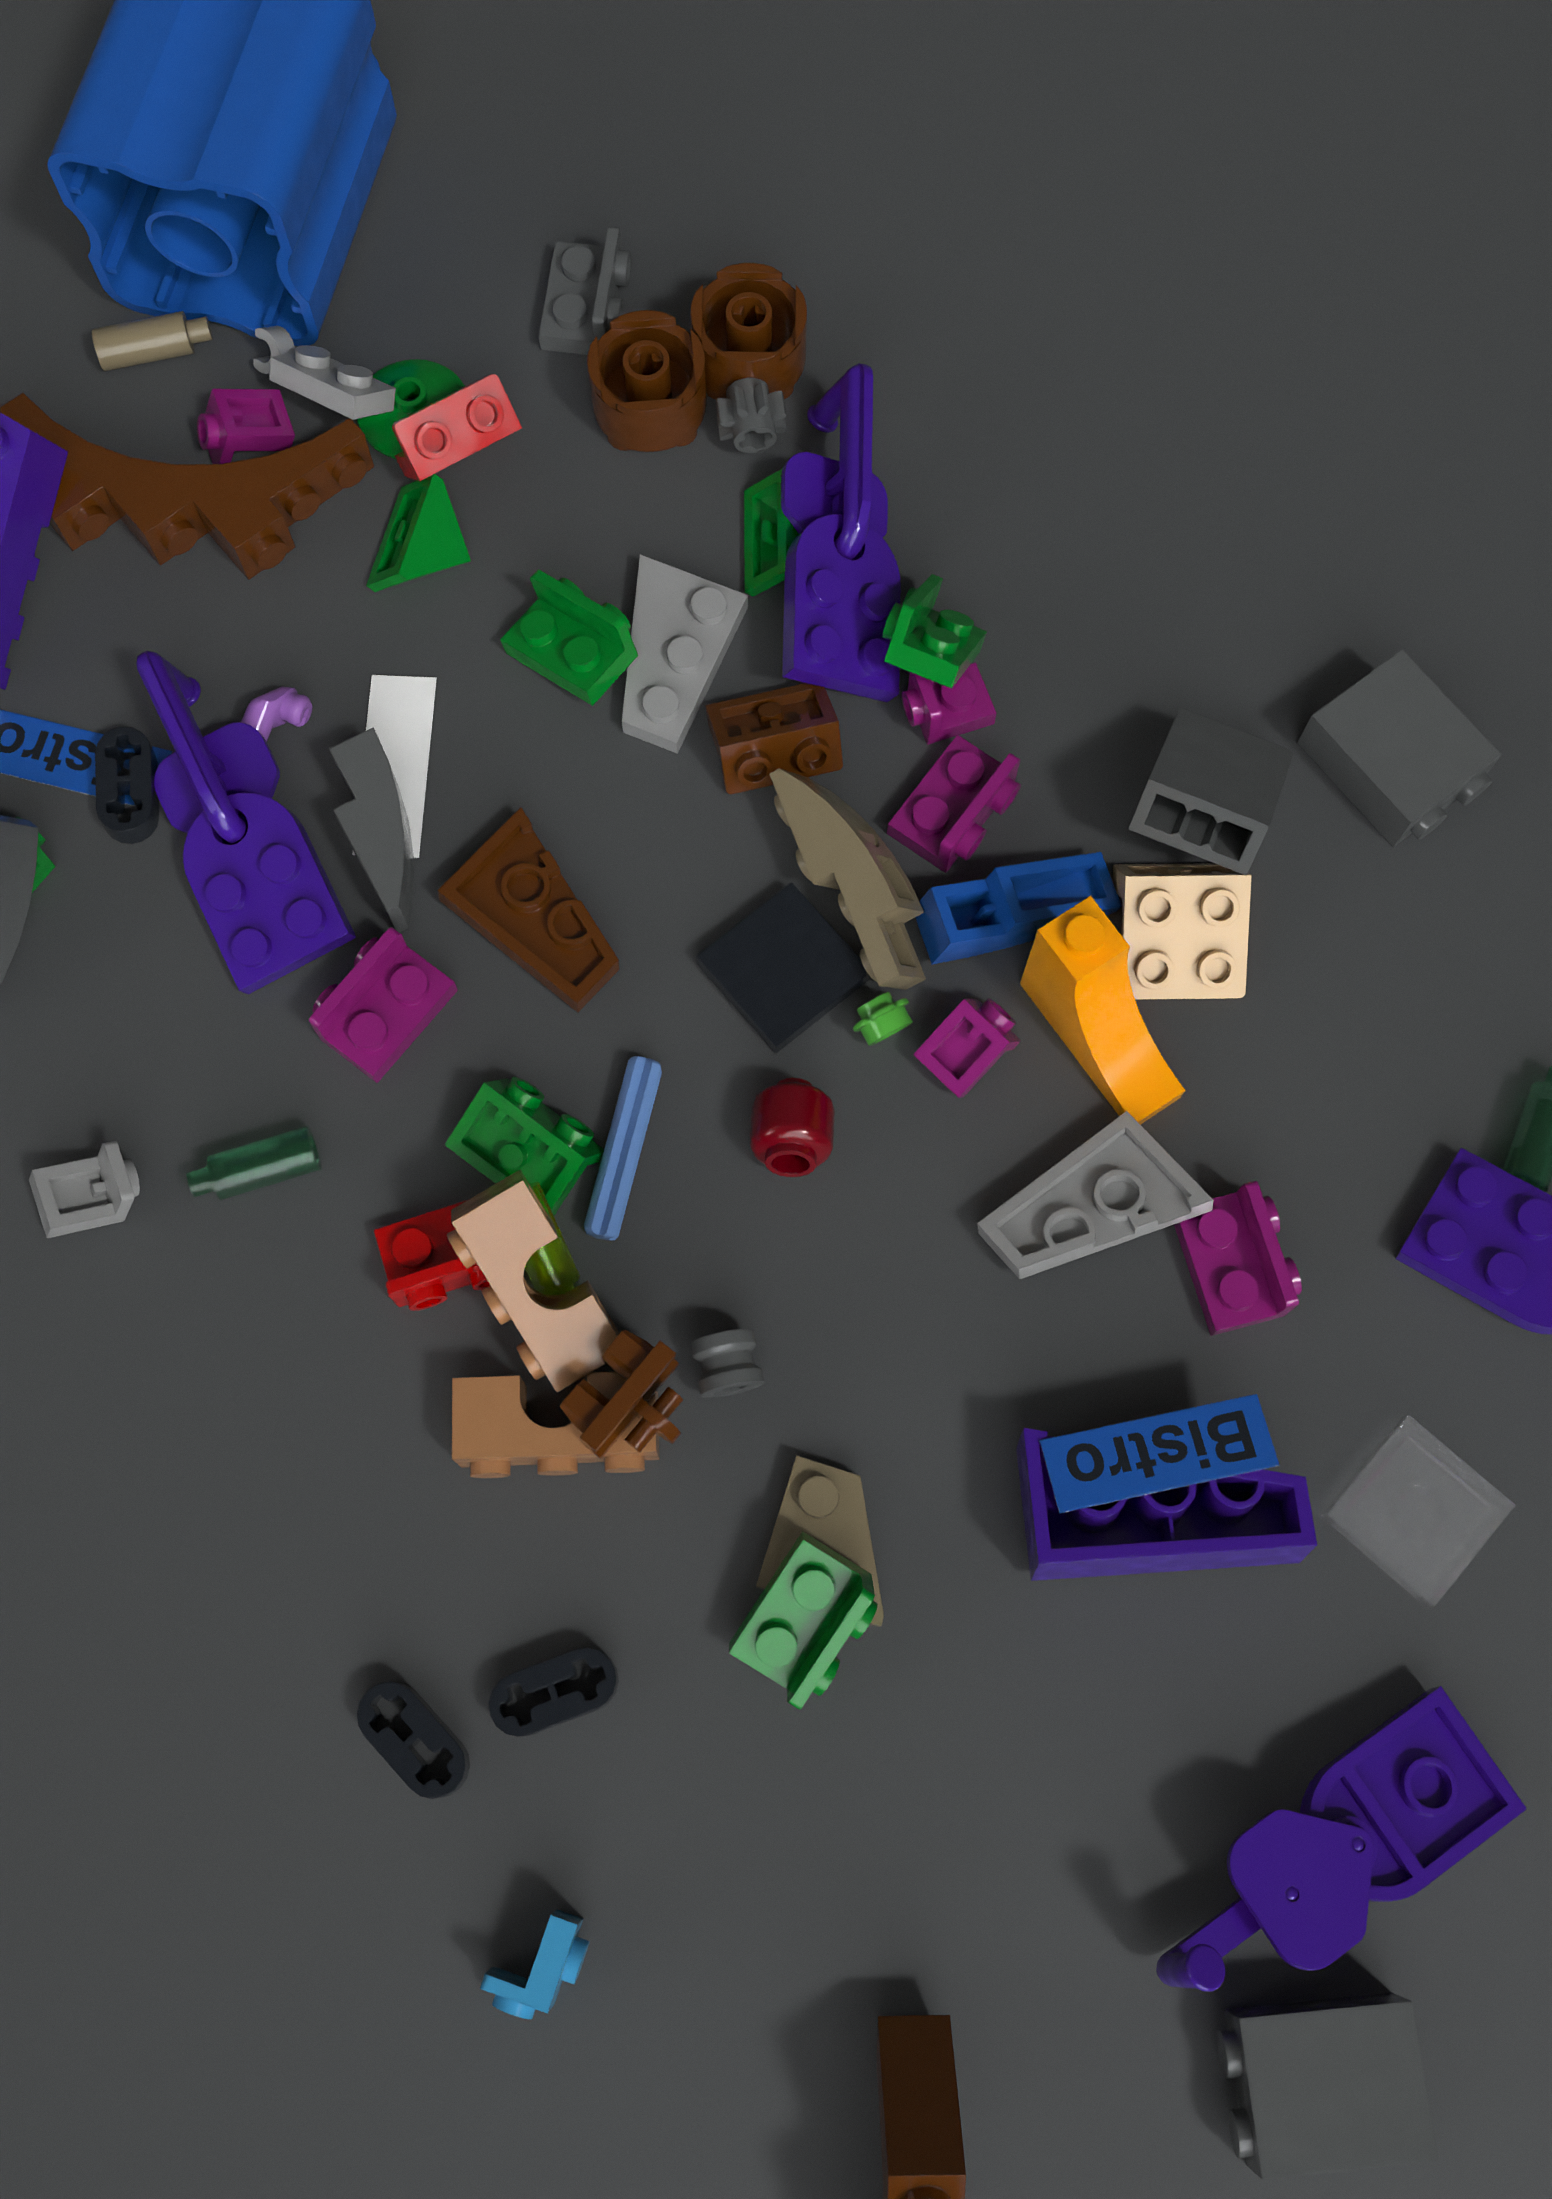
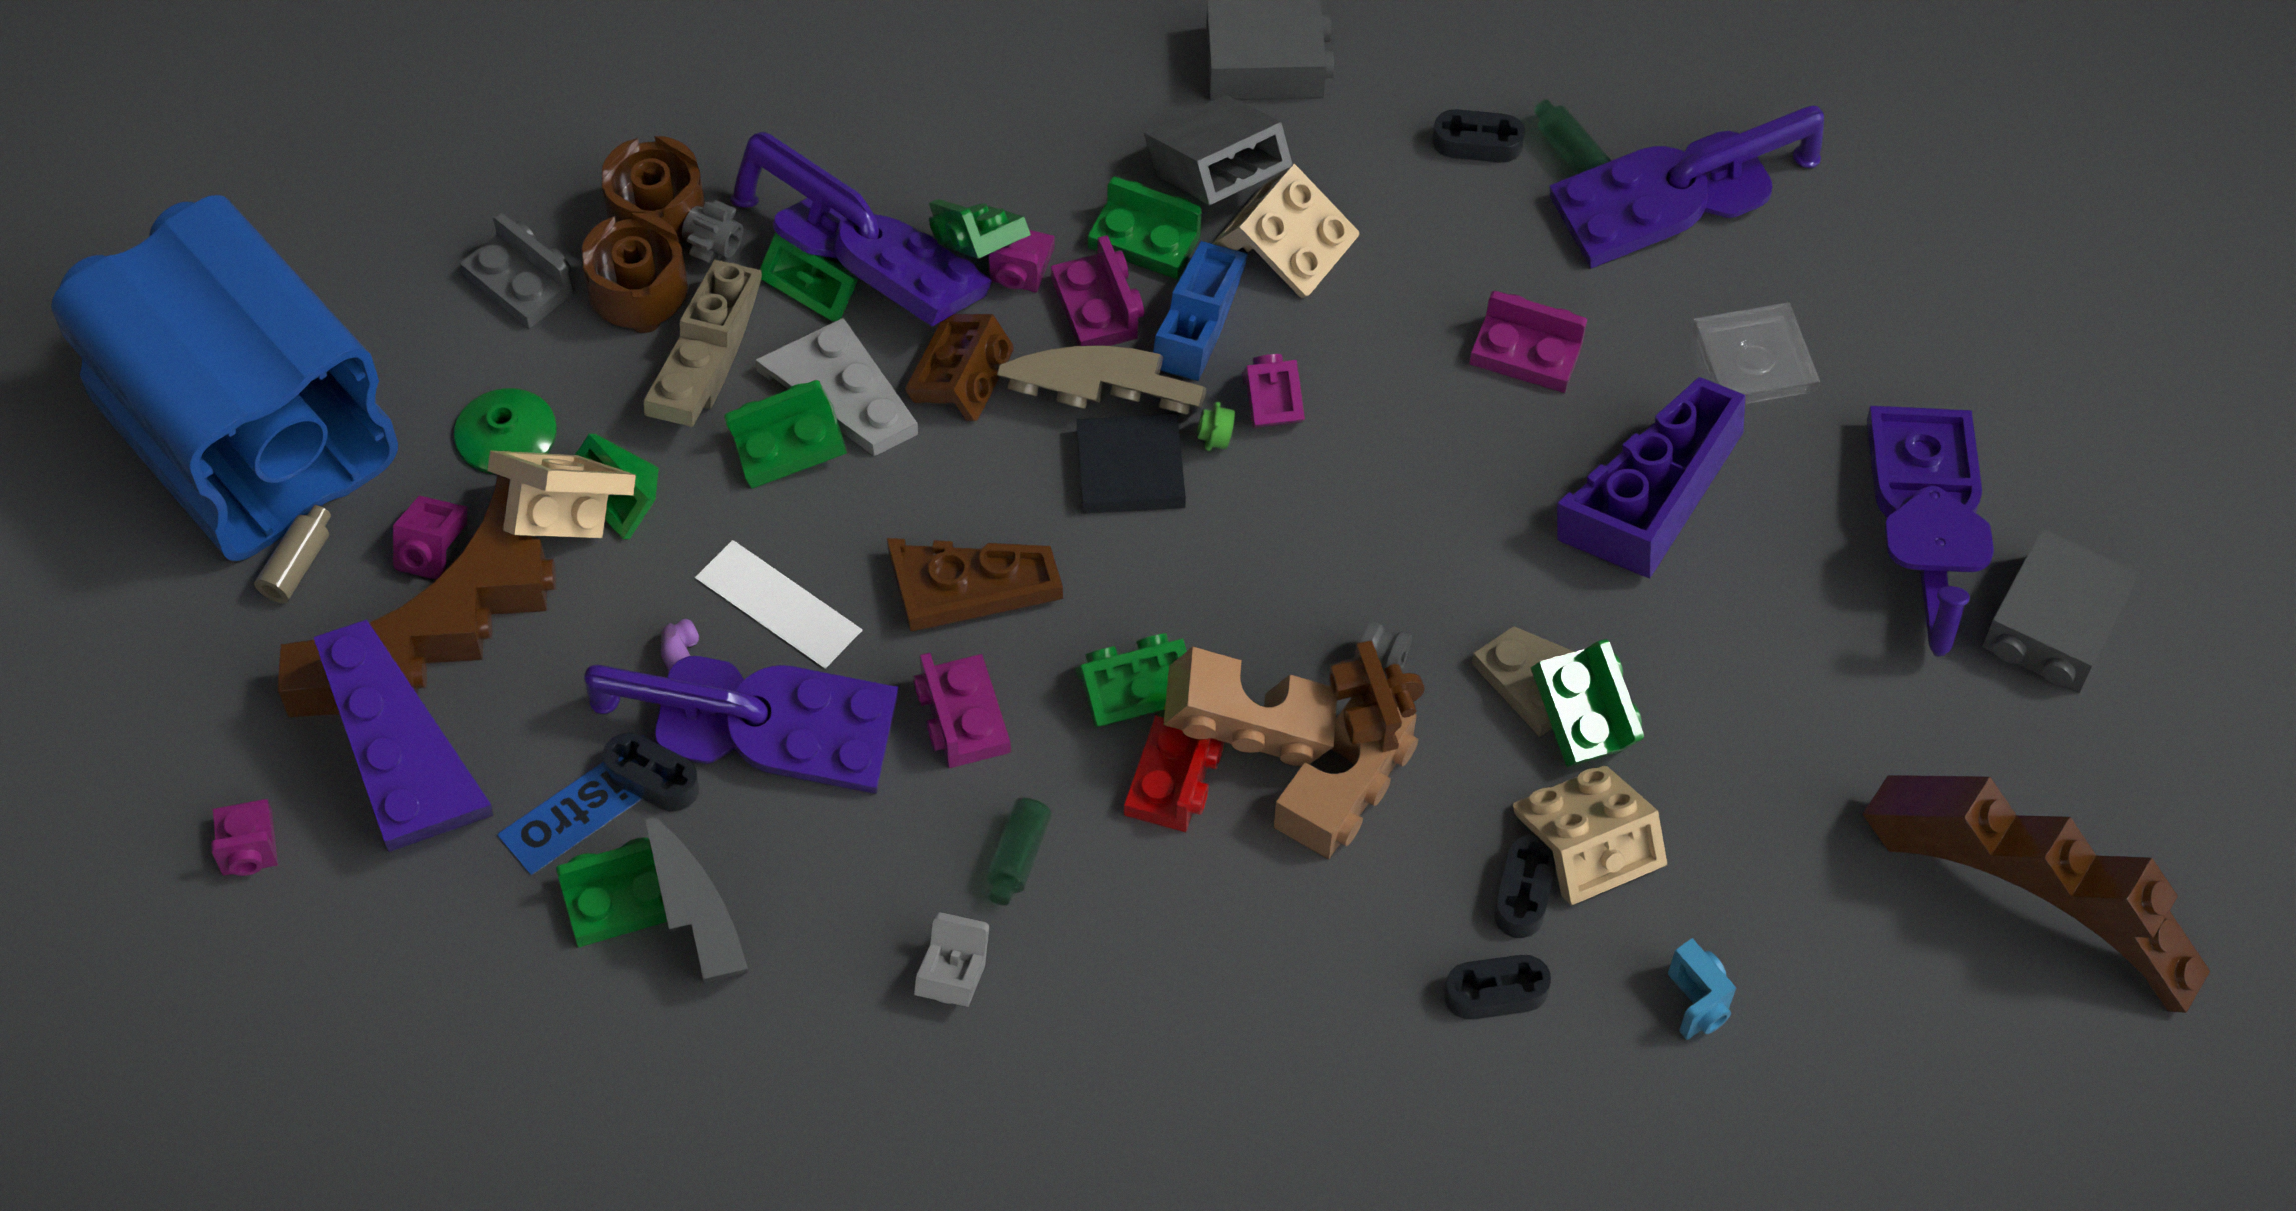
camera: 55 degrees left, 15 degrees down
light grey plate [253,326,396,420] -> none
dark grey slope [329,727,414,933] -> none
bracket [392,374,522,481] -> none
medium blue axle [584,1056,662,1241] -> none
dark red head [750,1078,835,1177] -> none
light grey wing [977,1111,1214,1280] -> none
light orange arch [1020,896,1186,1125] -> none
blue sticker [1040,1394,1280,1513] -> none
none -> tan bracket [487,450,636,538]
none -> dark tan slope [644,260,762,427]
none -> green bracket [1088,176,1202,280]
none -> black beam [1432,109,1525,162]
none -> tan bracket [1513,766,1667,906]

